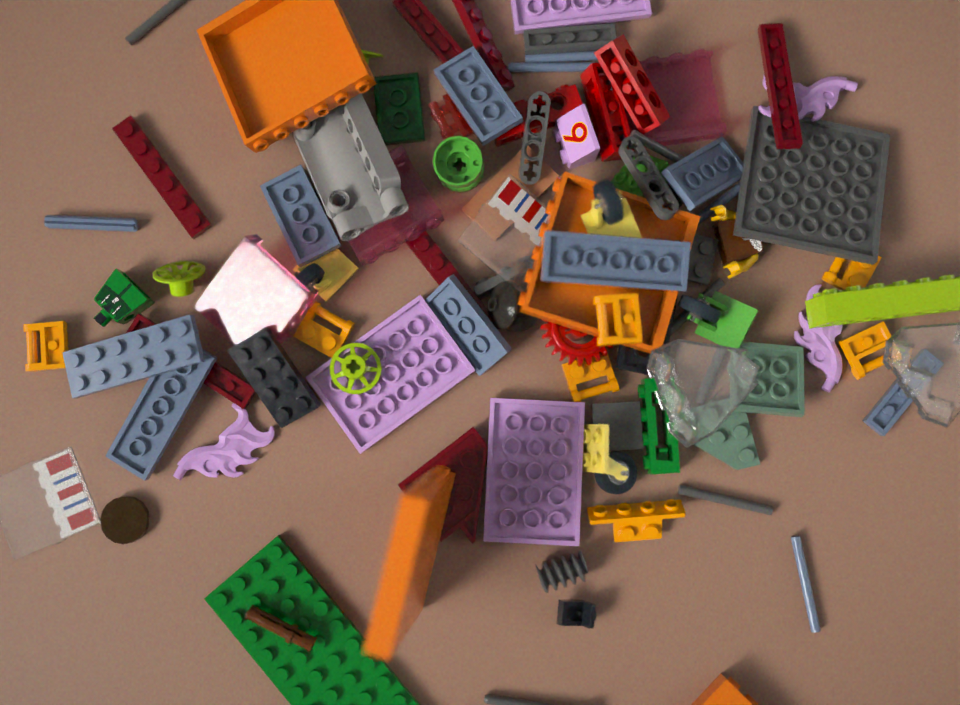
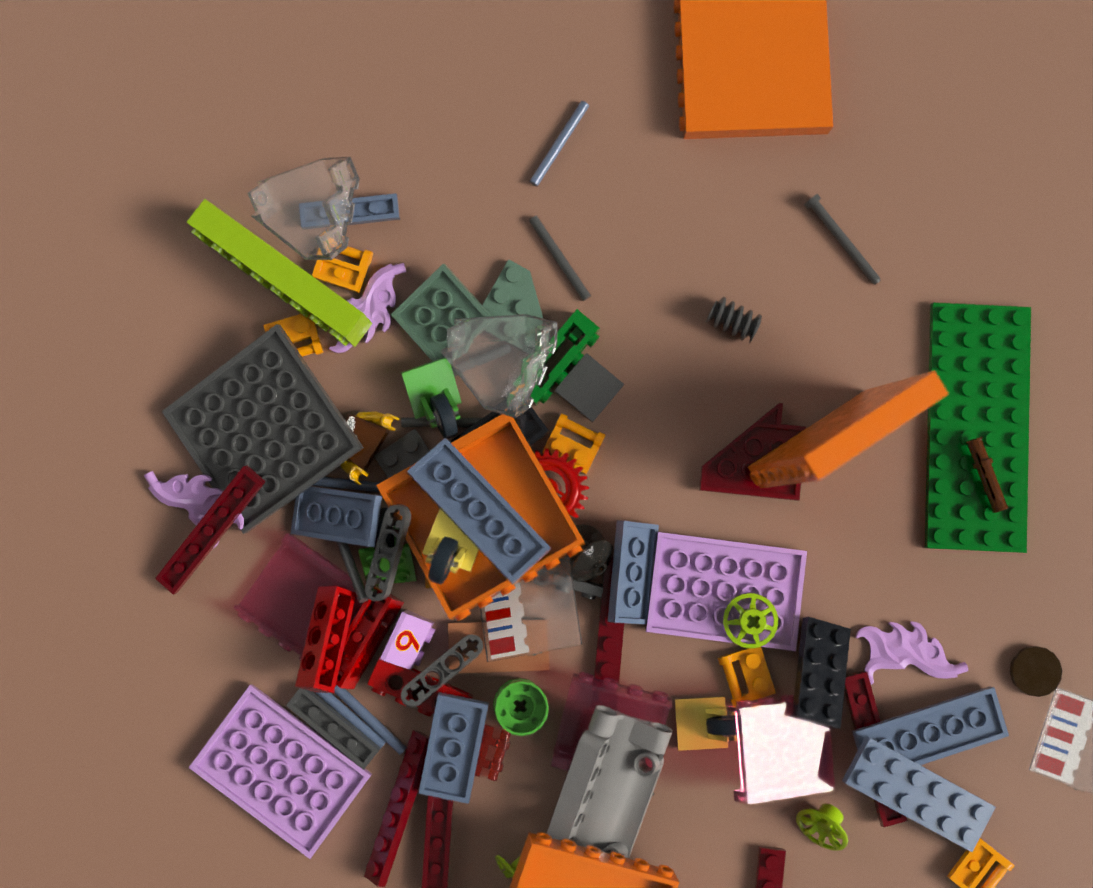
camera: 140 degrees left, 0 degrees up
green torso [94,269,155,327] -> none
sand blue plate [260,165,342,268] -> none
dark green tile [374,72,426,146] -> none
lavender plate [483,398,585,546] -> none
black bracket [557,600,596,629] -> none
light yellow plate [582,424,637,494] -> none
light orange bracket [587,499,686,542] -> none
light orange plate [593,293,643,346] -> none

